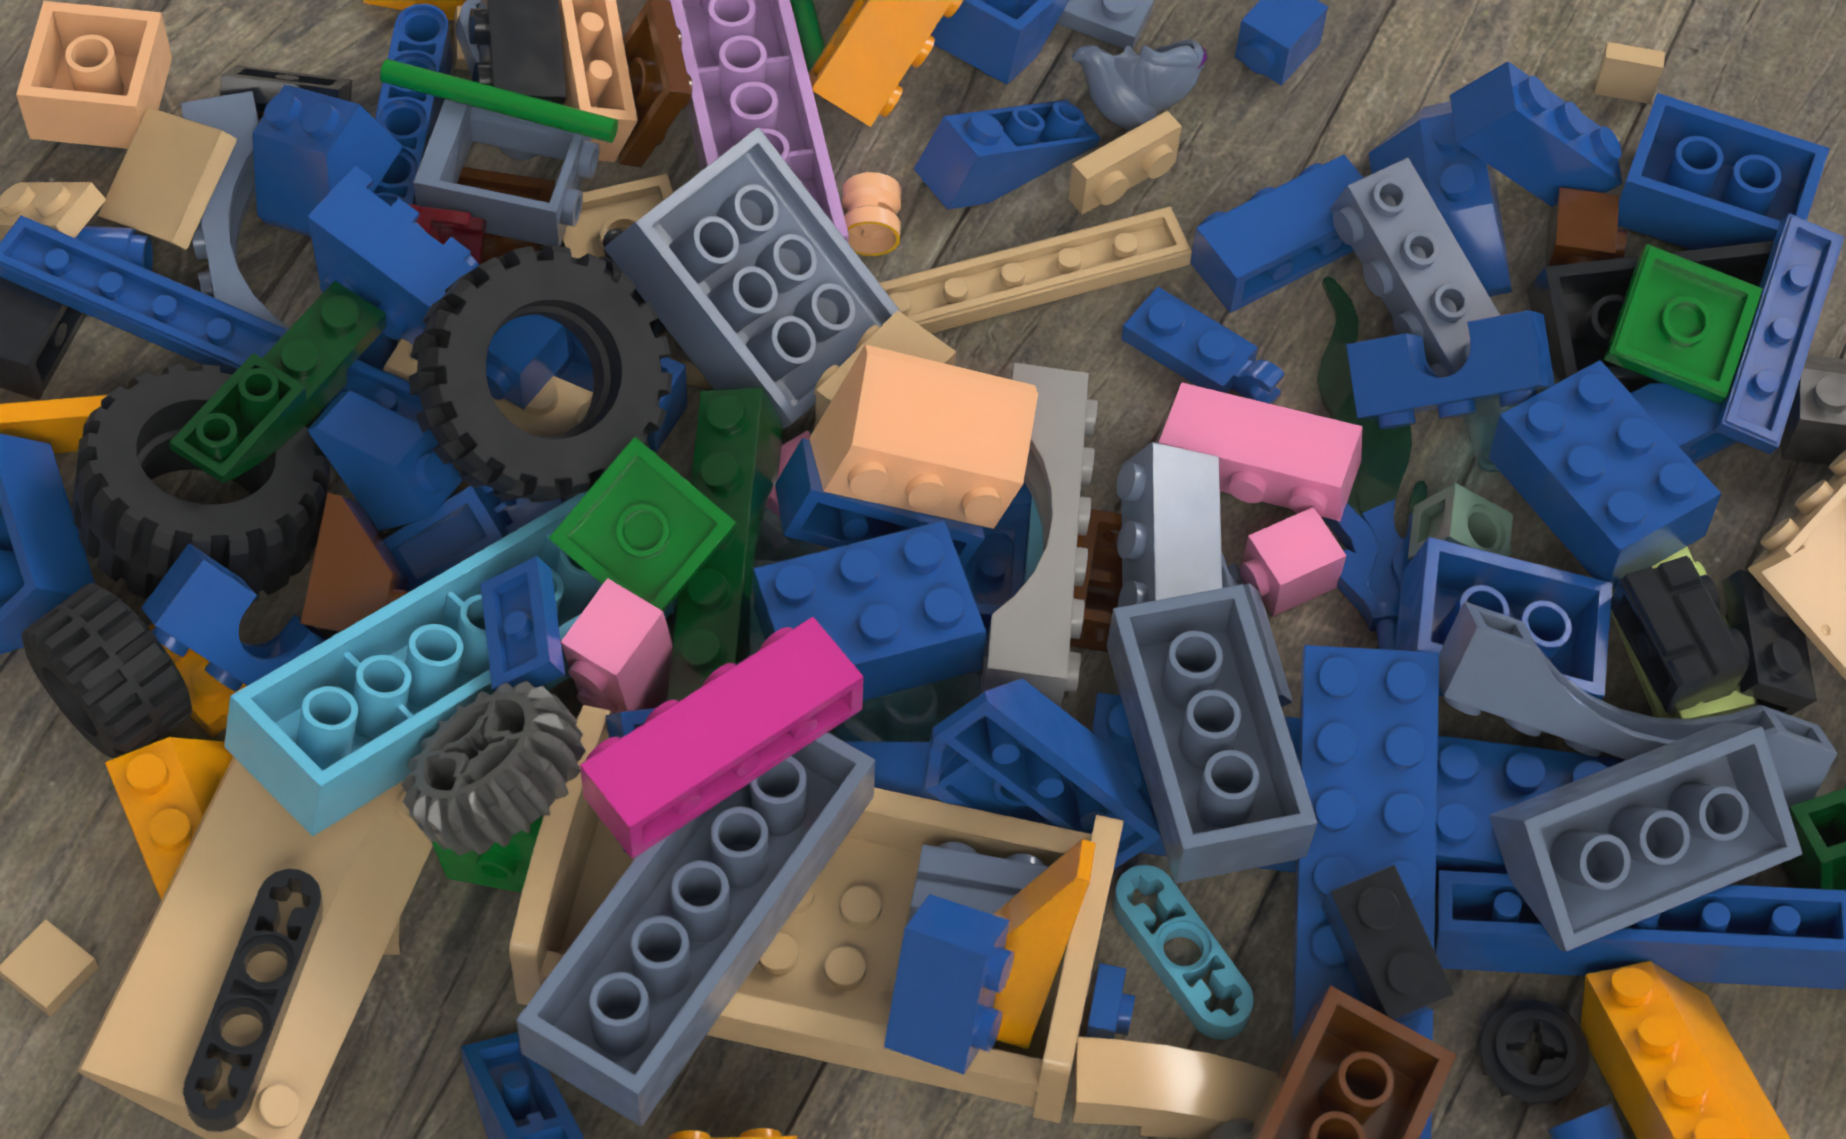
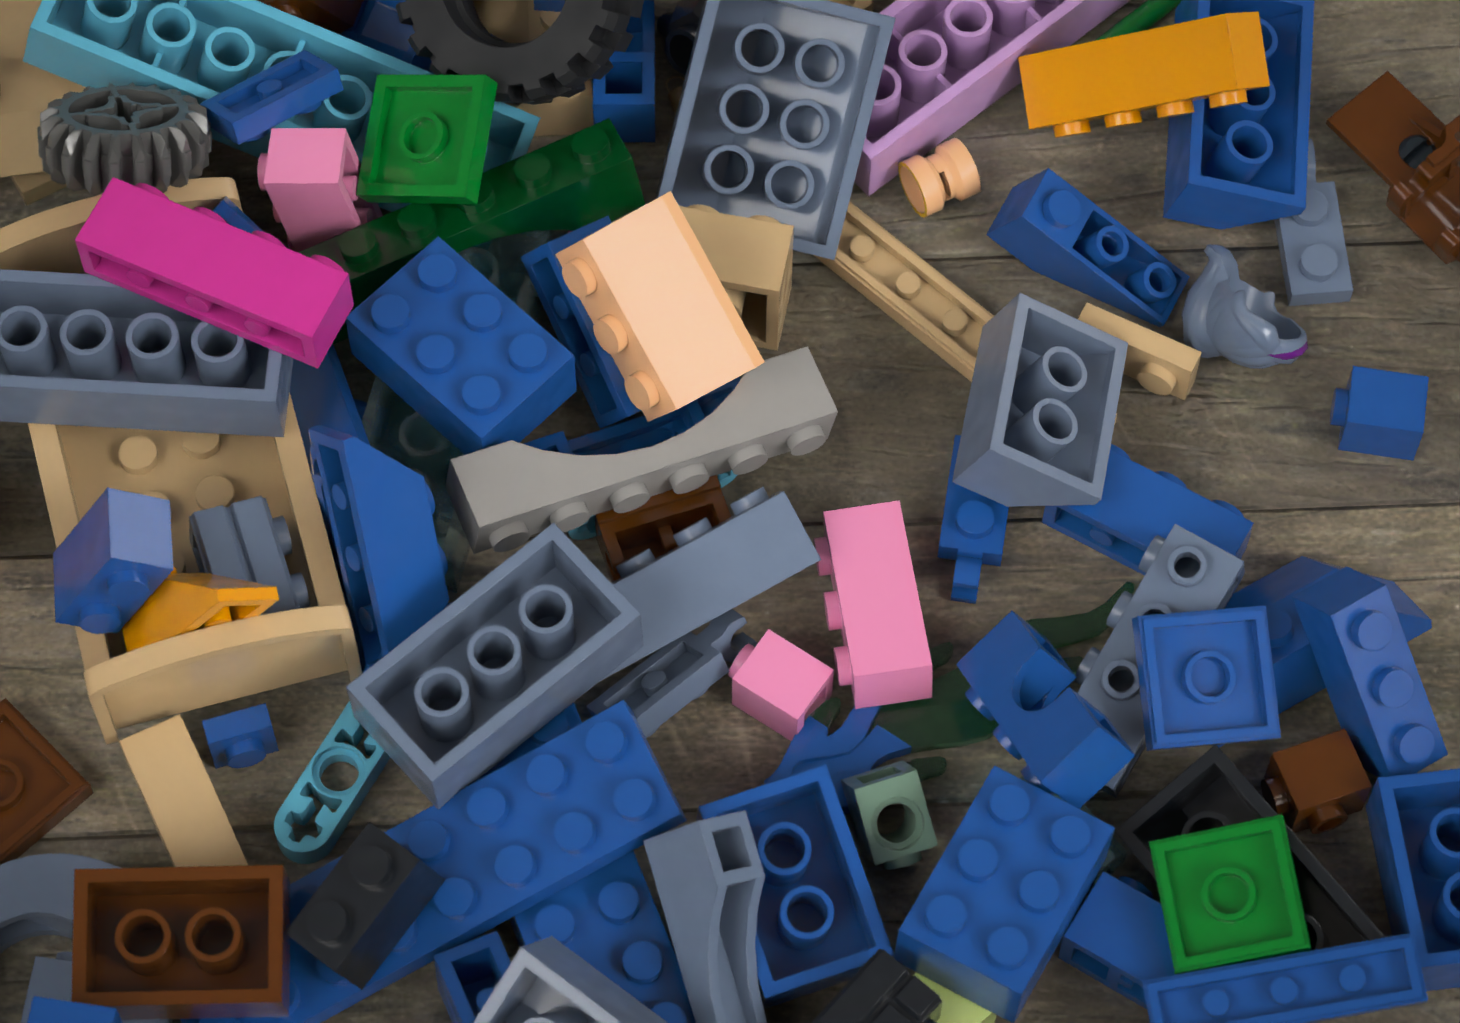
camera: 65 degrees right, 5 degrees up
none -> sand blue slope [952,293,1128,507]
none -> blue plate [1132,606,1281,751]

